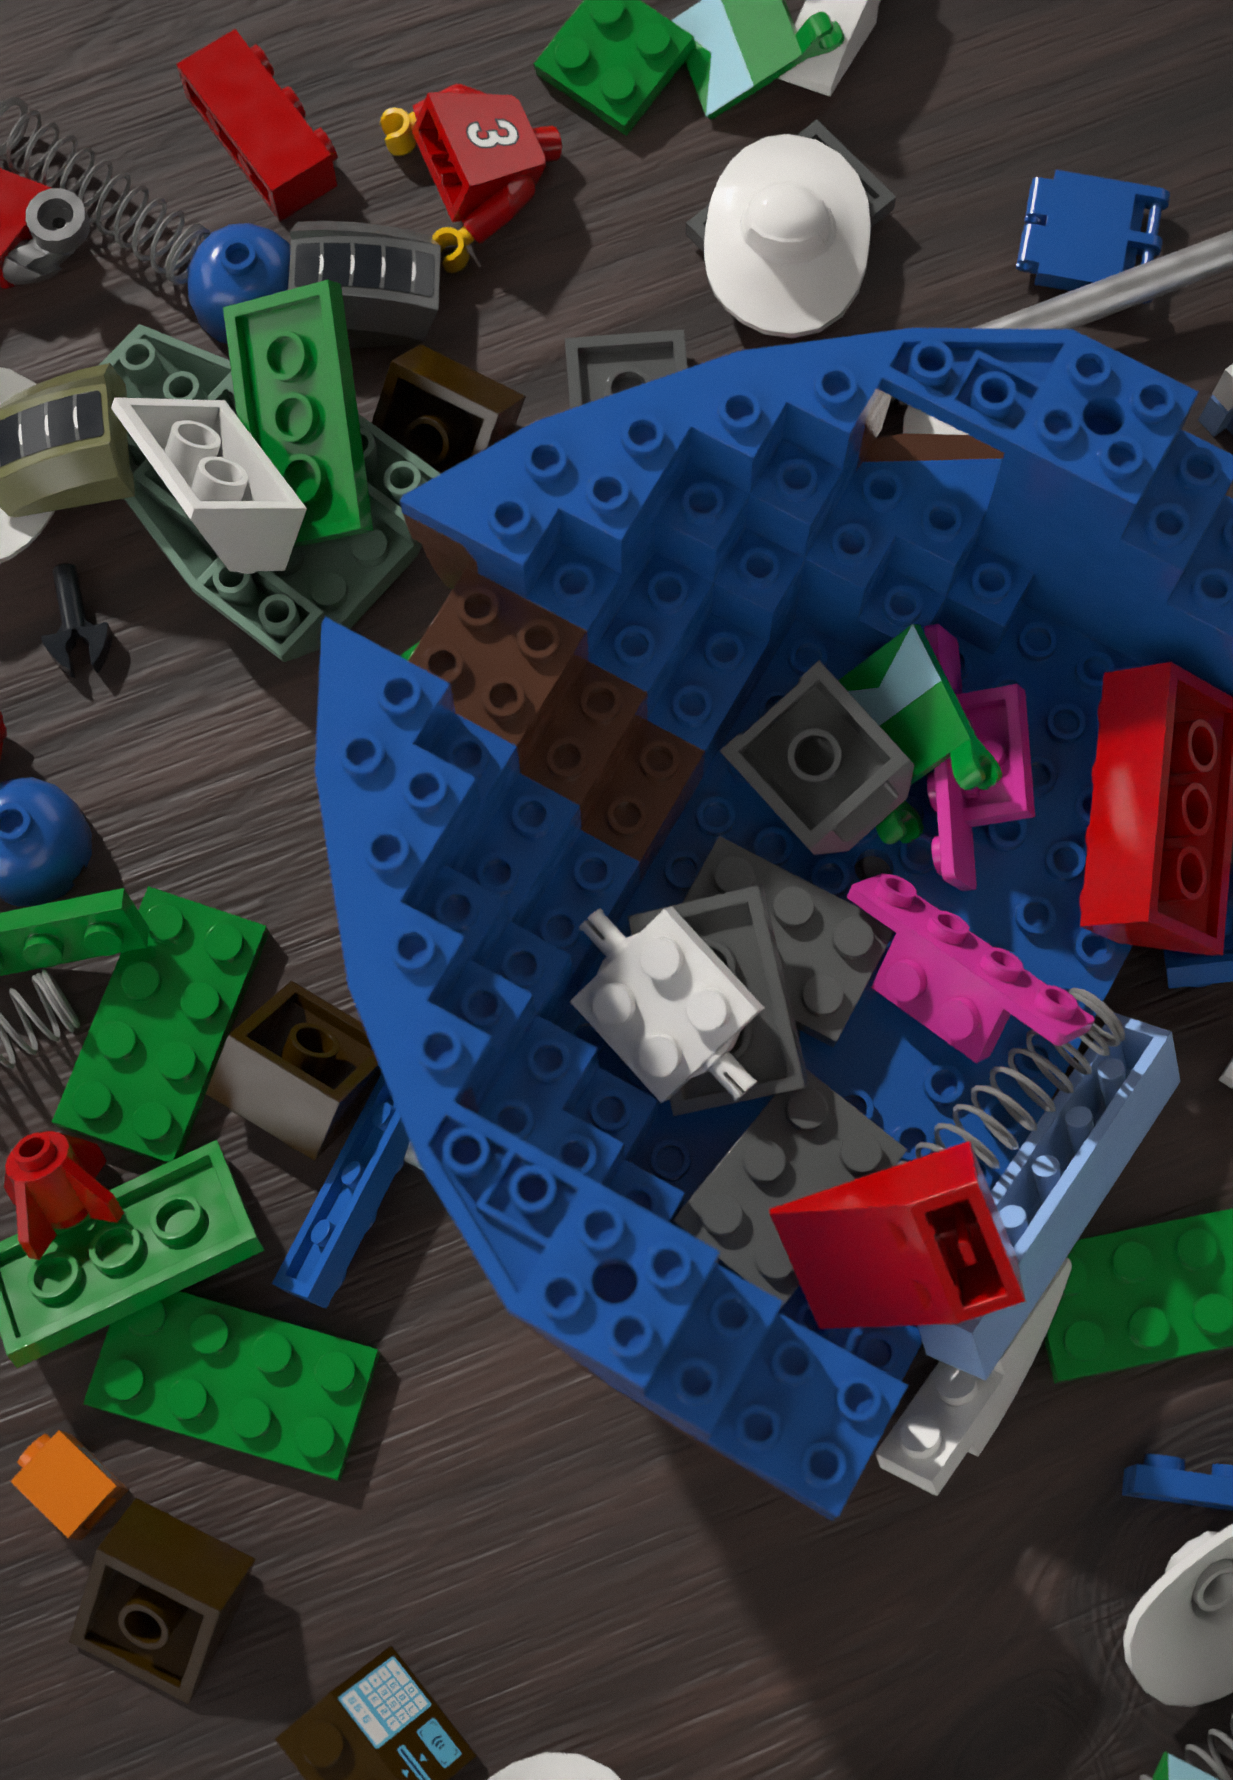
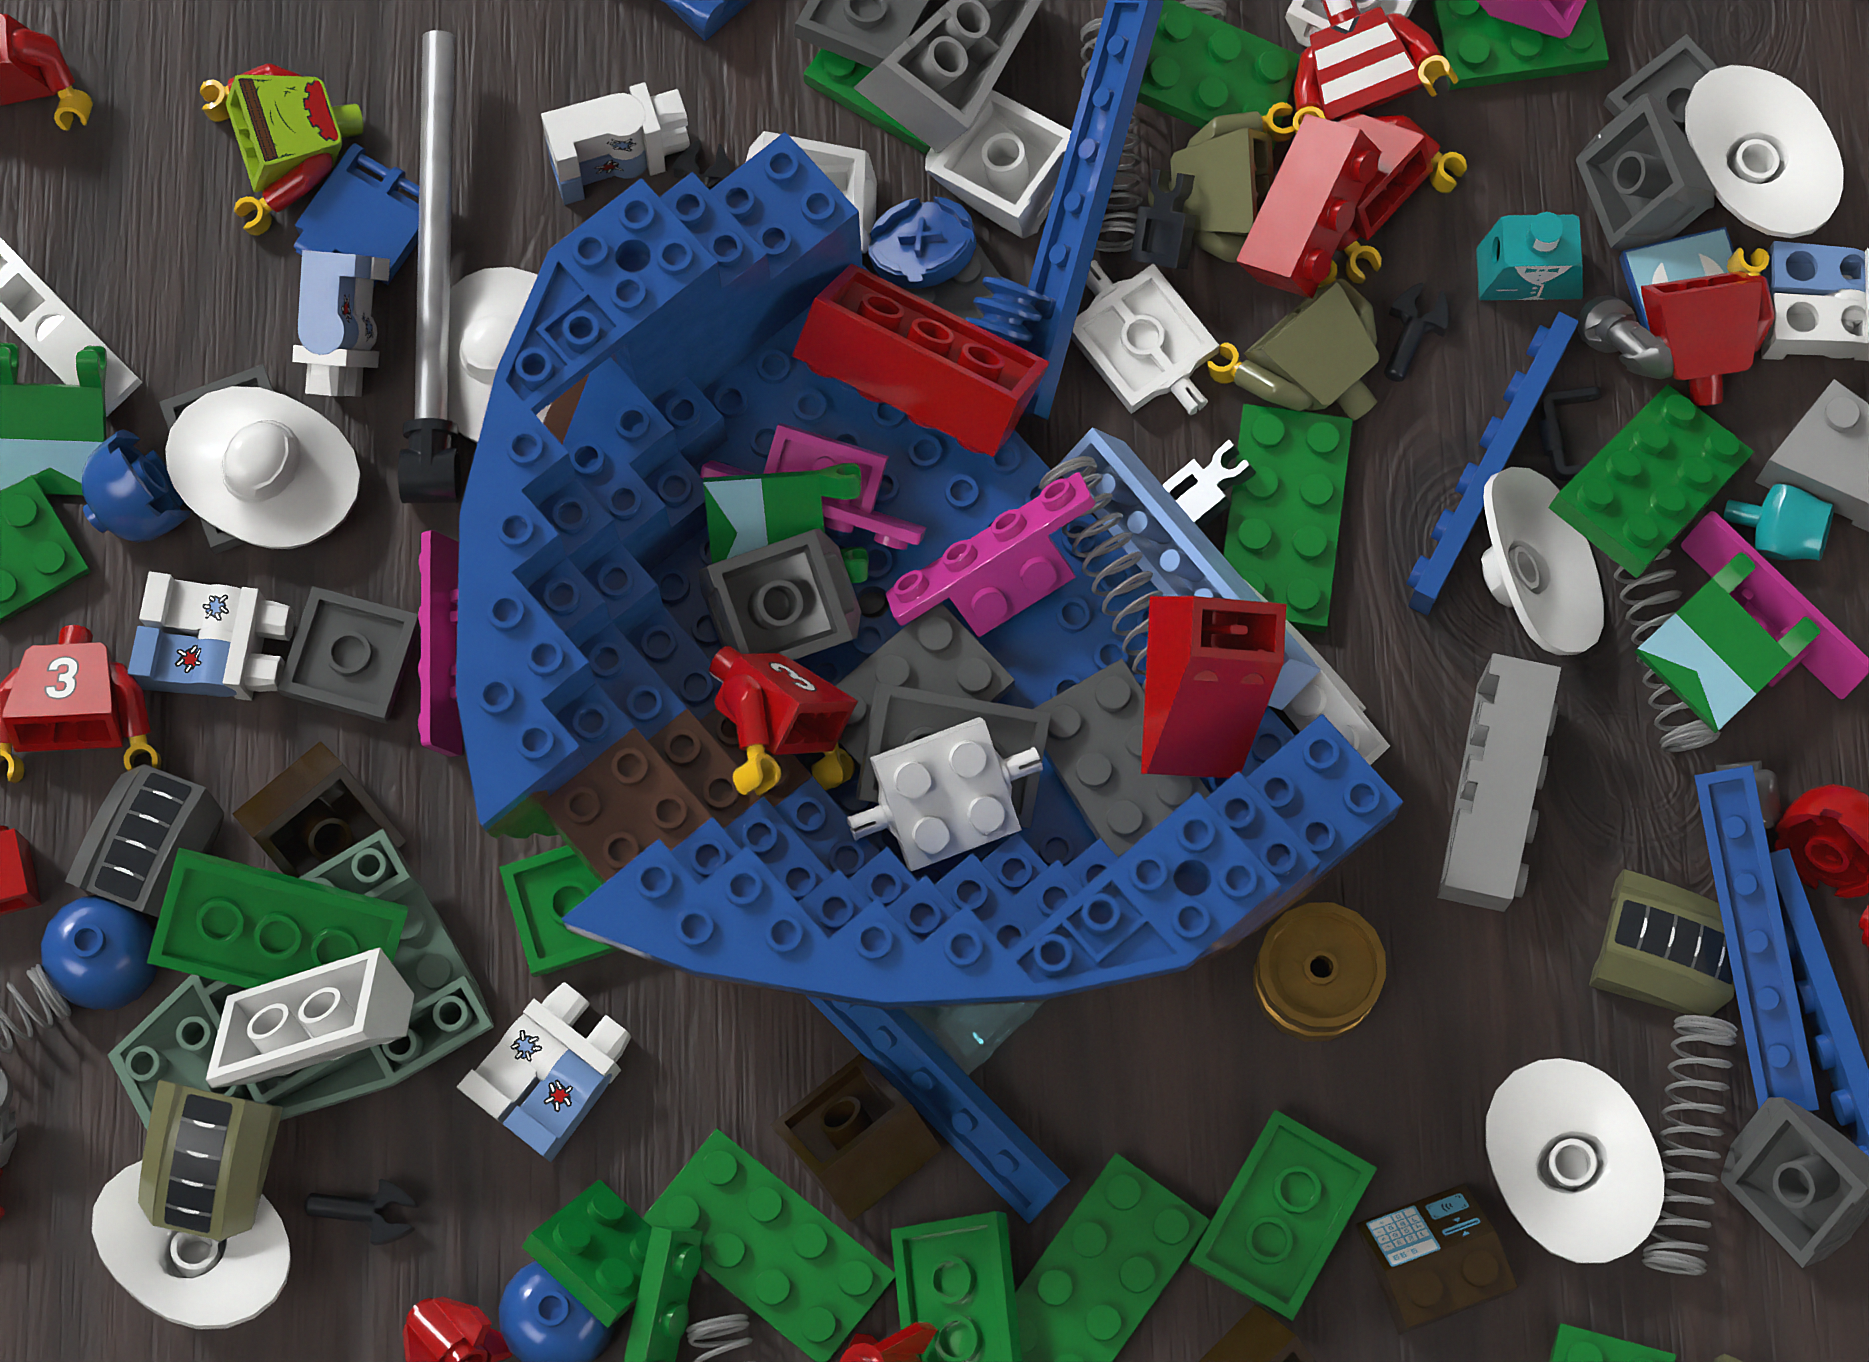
camera: 70 degrees left, 0 degrees up
none -> blue cylinder [82,429,190,543]
none -> white hips [128,571,296,701]
none -> torso [200,63,363,236]
none -> hips [292,250,390,397]
none -> hips [457,982,632,1163]
none -> green plate [522,1179,652,1328]
none -> red torso [709,646,858,796]
none -> plate [1162,440,1257,530]
none -> green plate [1188,1109,1377,1323]
none -> pearl gold wheel [1253,903,1386,1041]
none -> light grey wedge [1437,653,1561,912]

